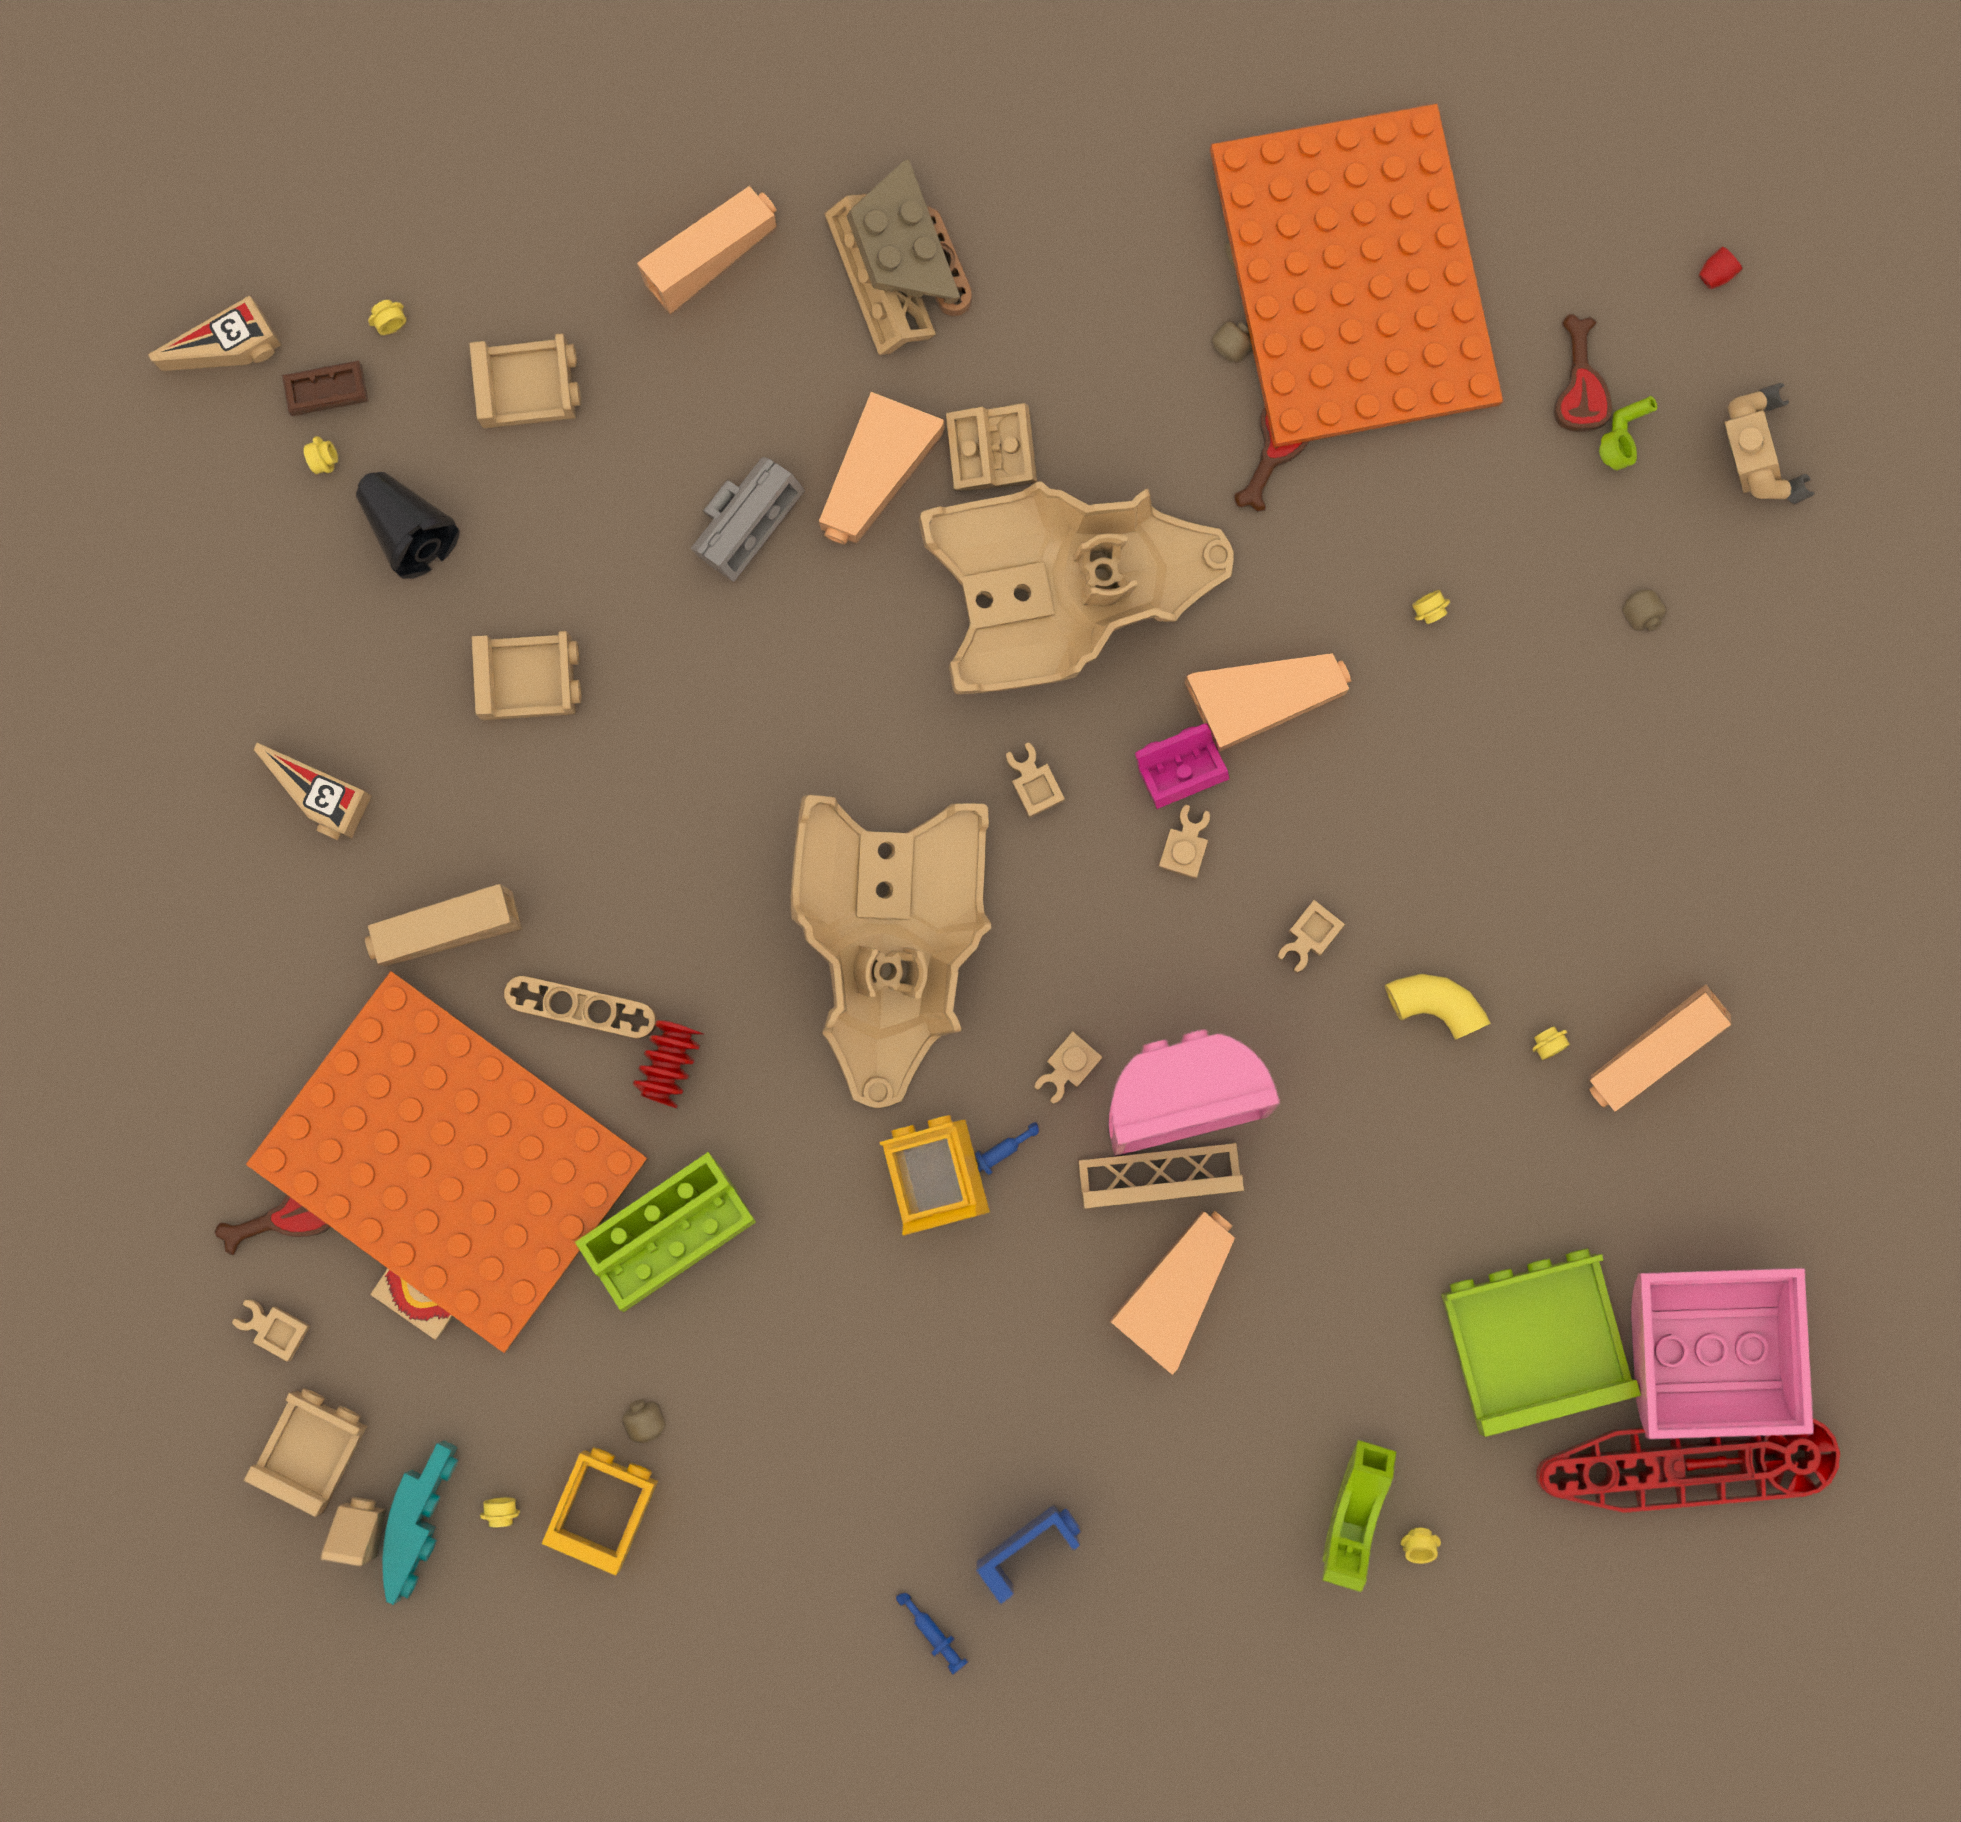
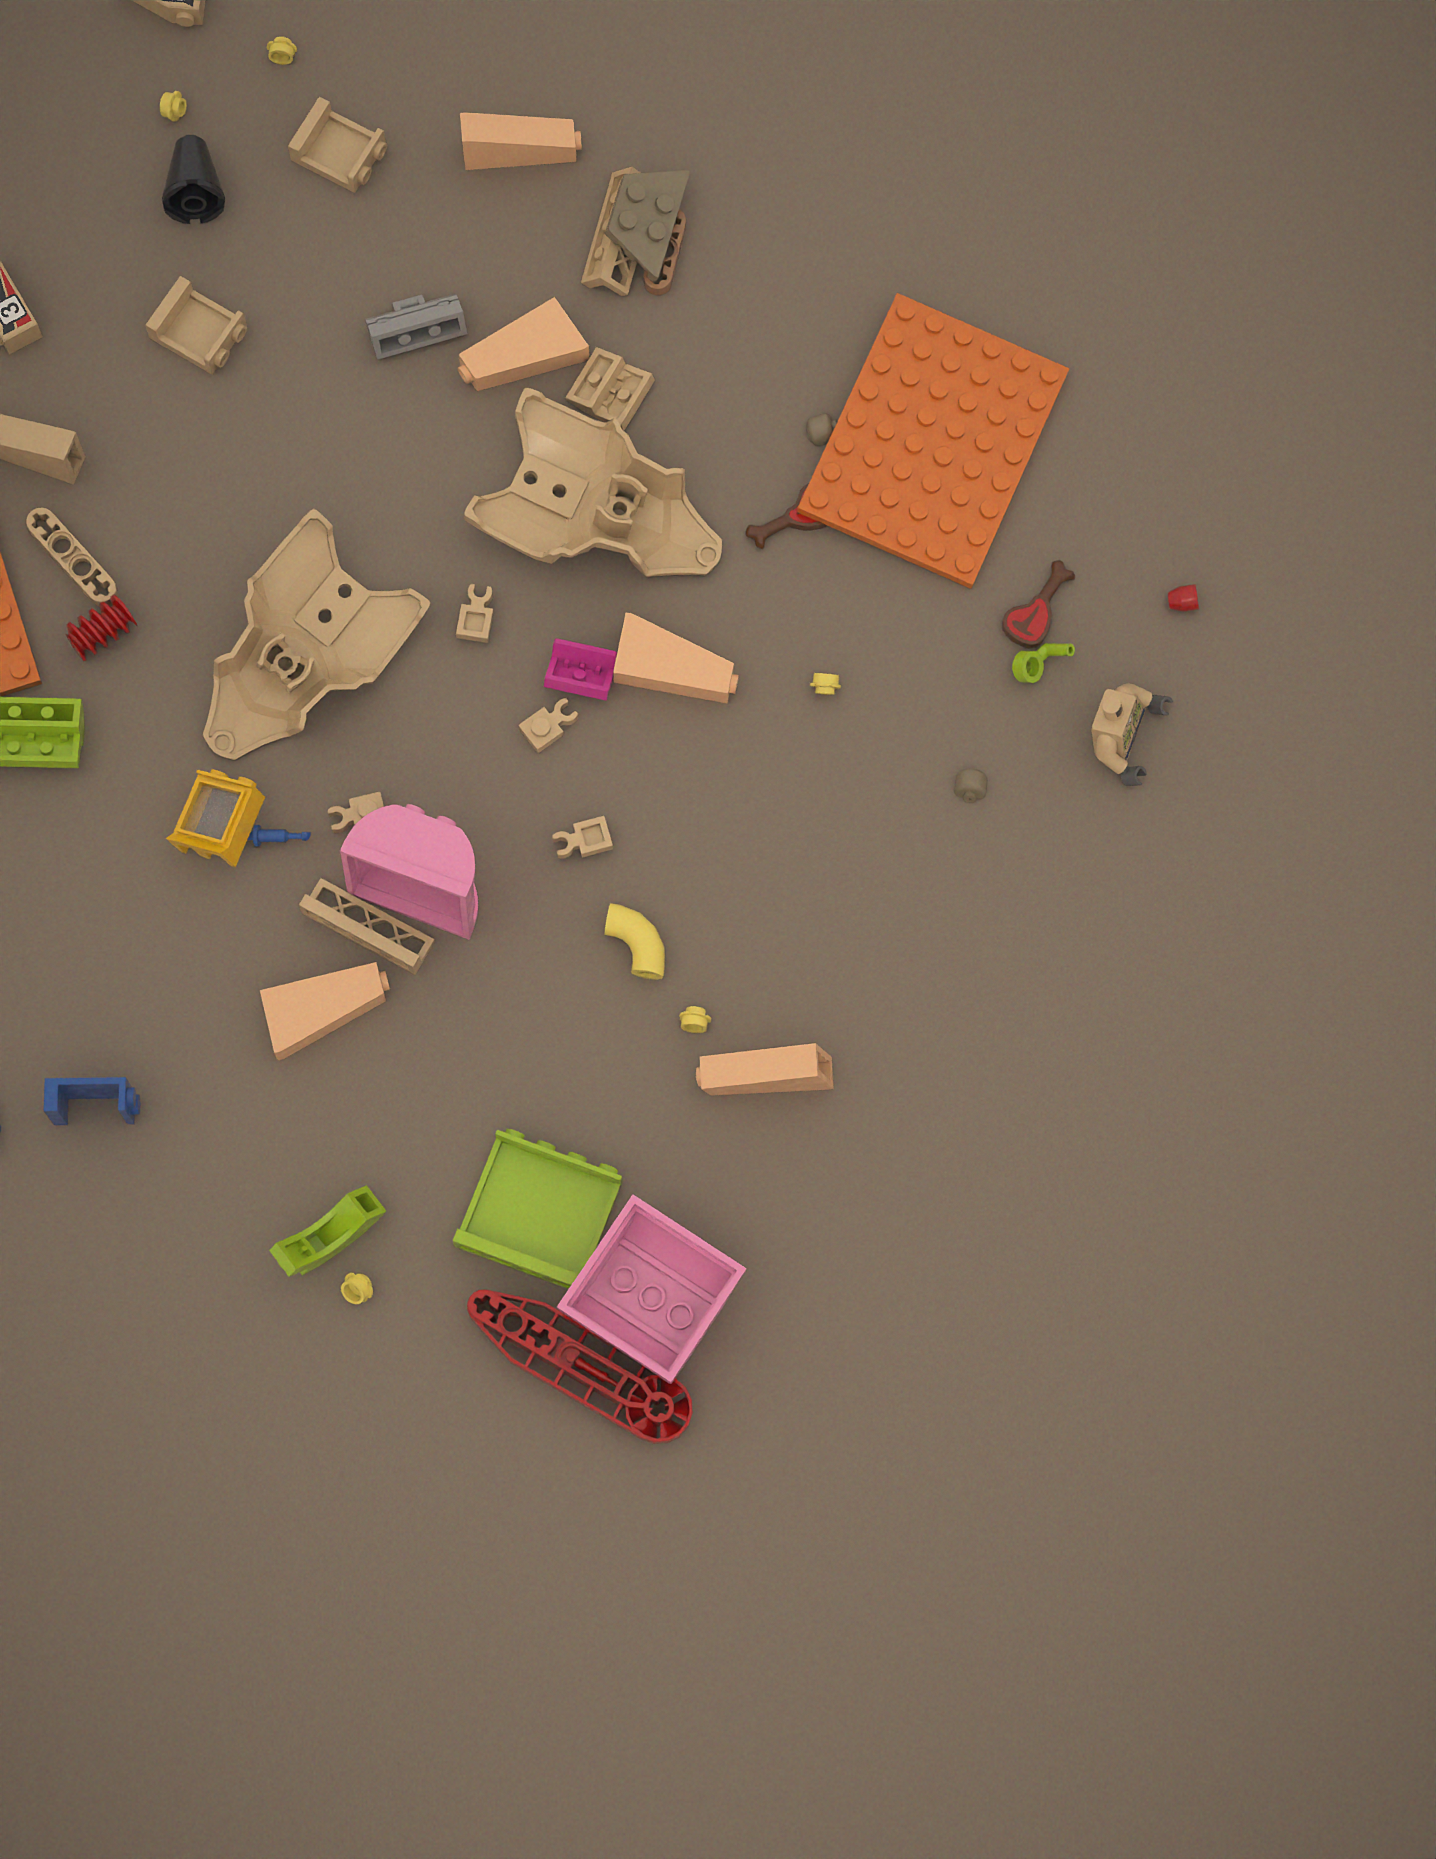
camera: 30 degrees right, 10 degrees down
reddish brown plate [282,360,368,416] -> none

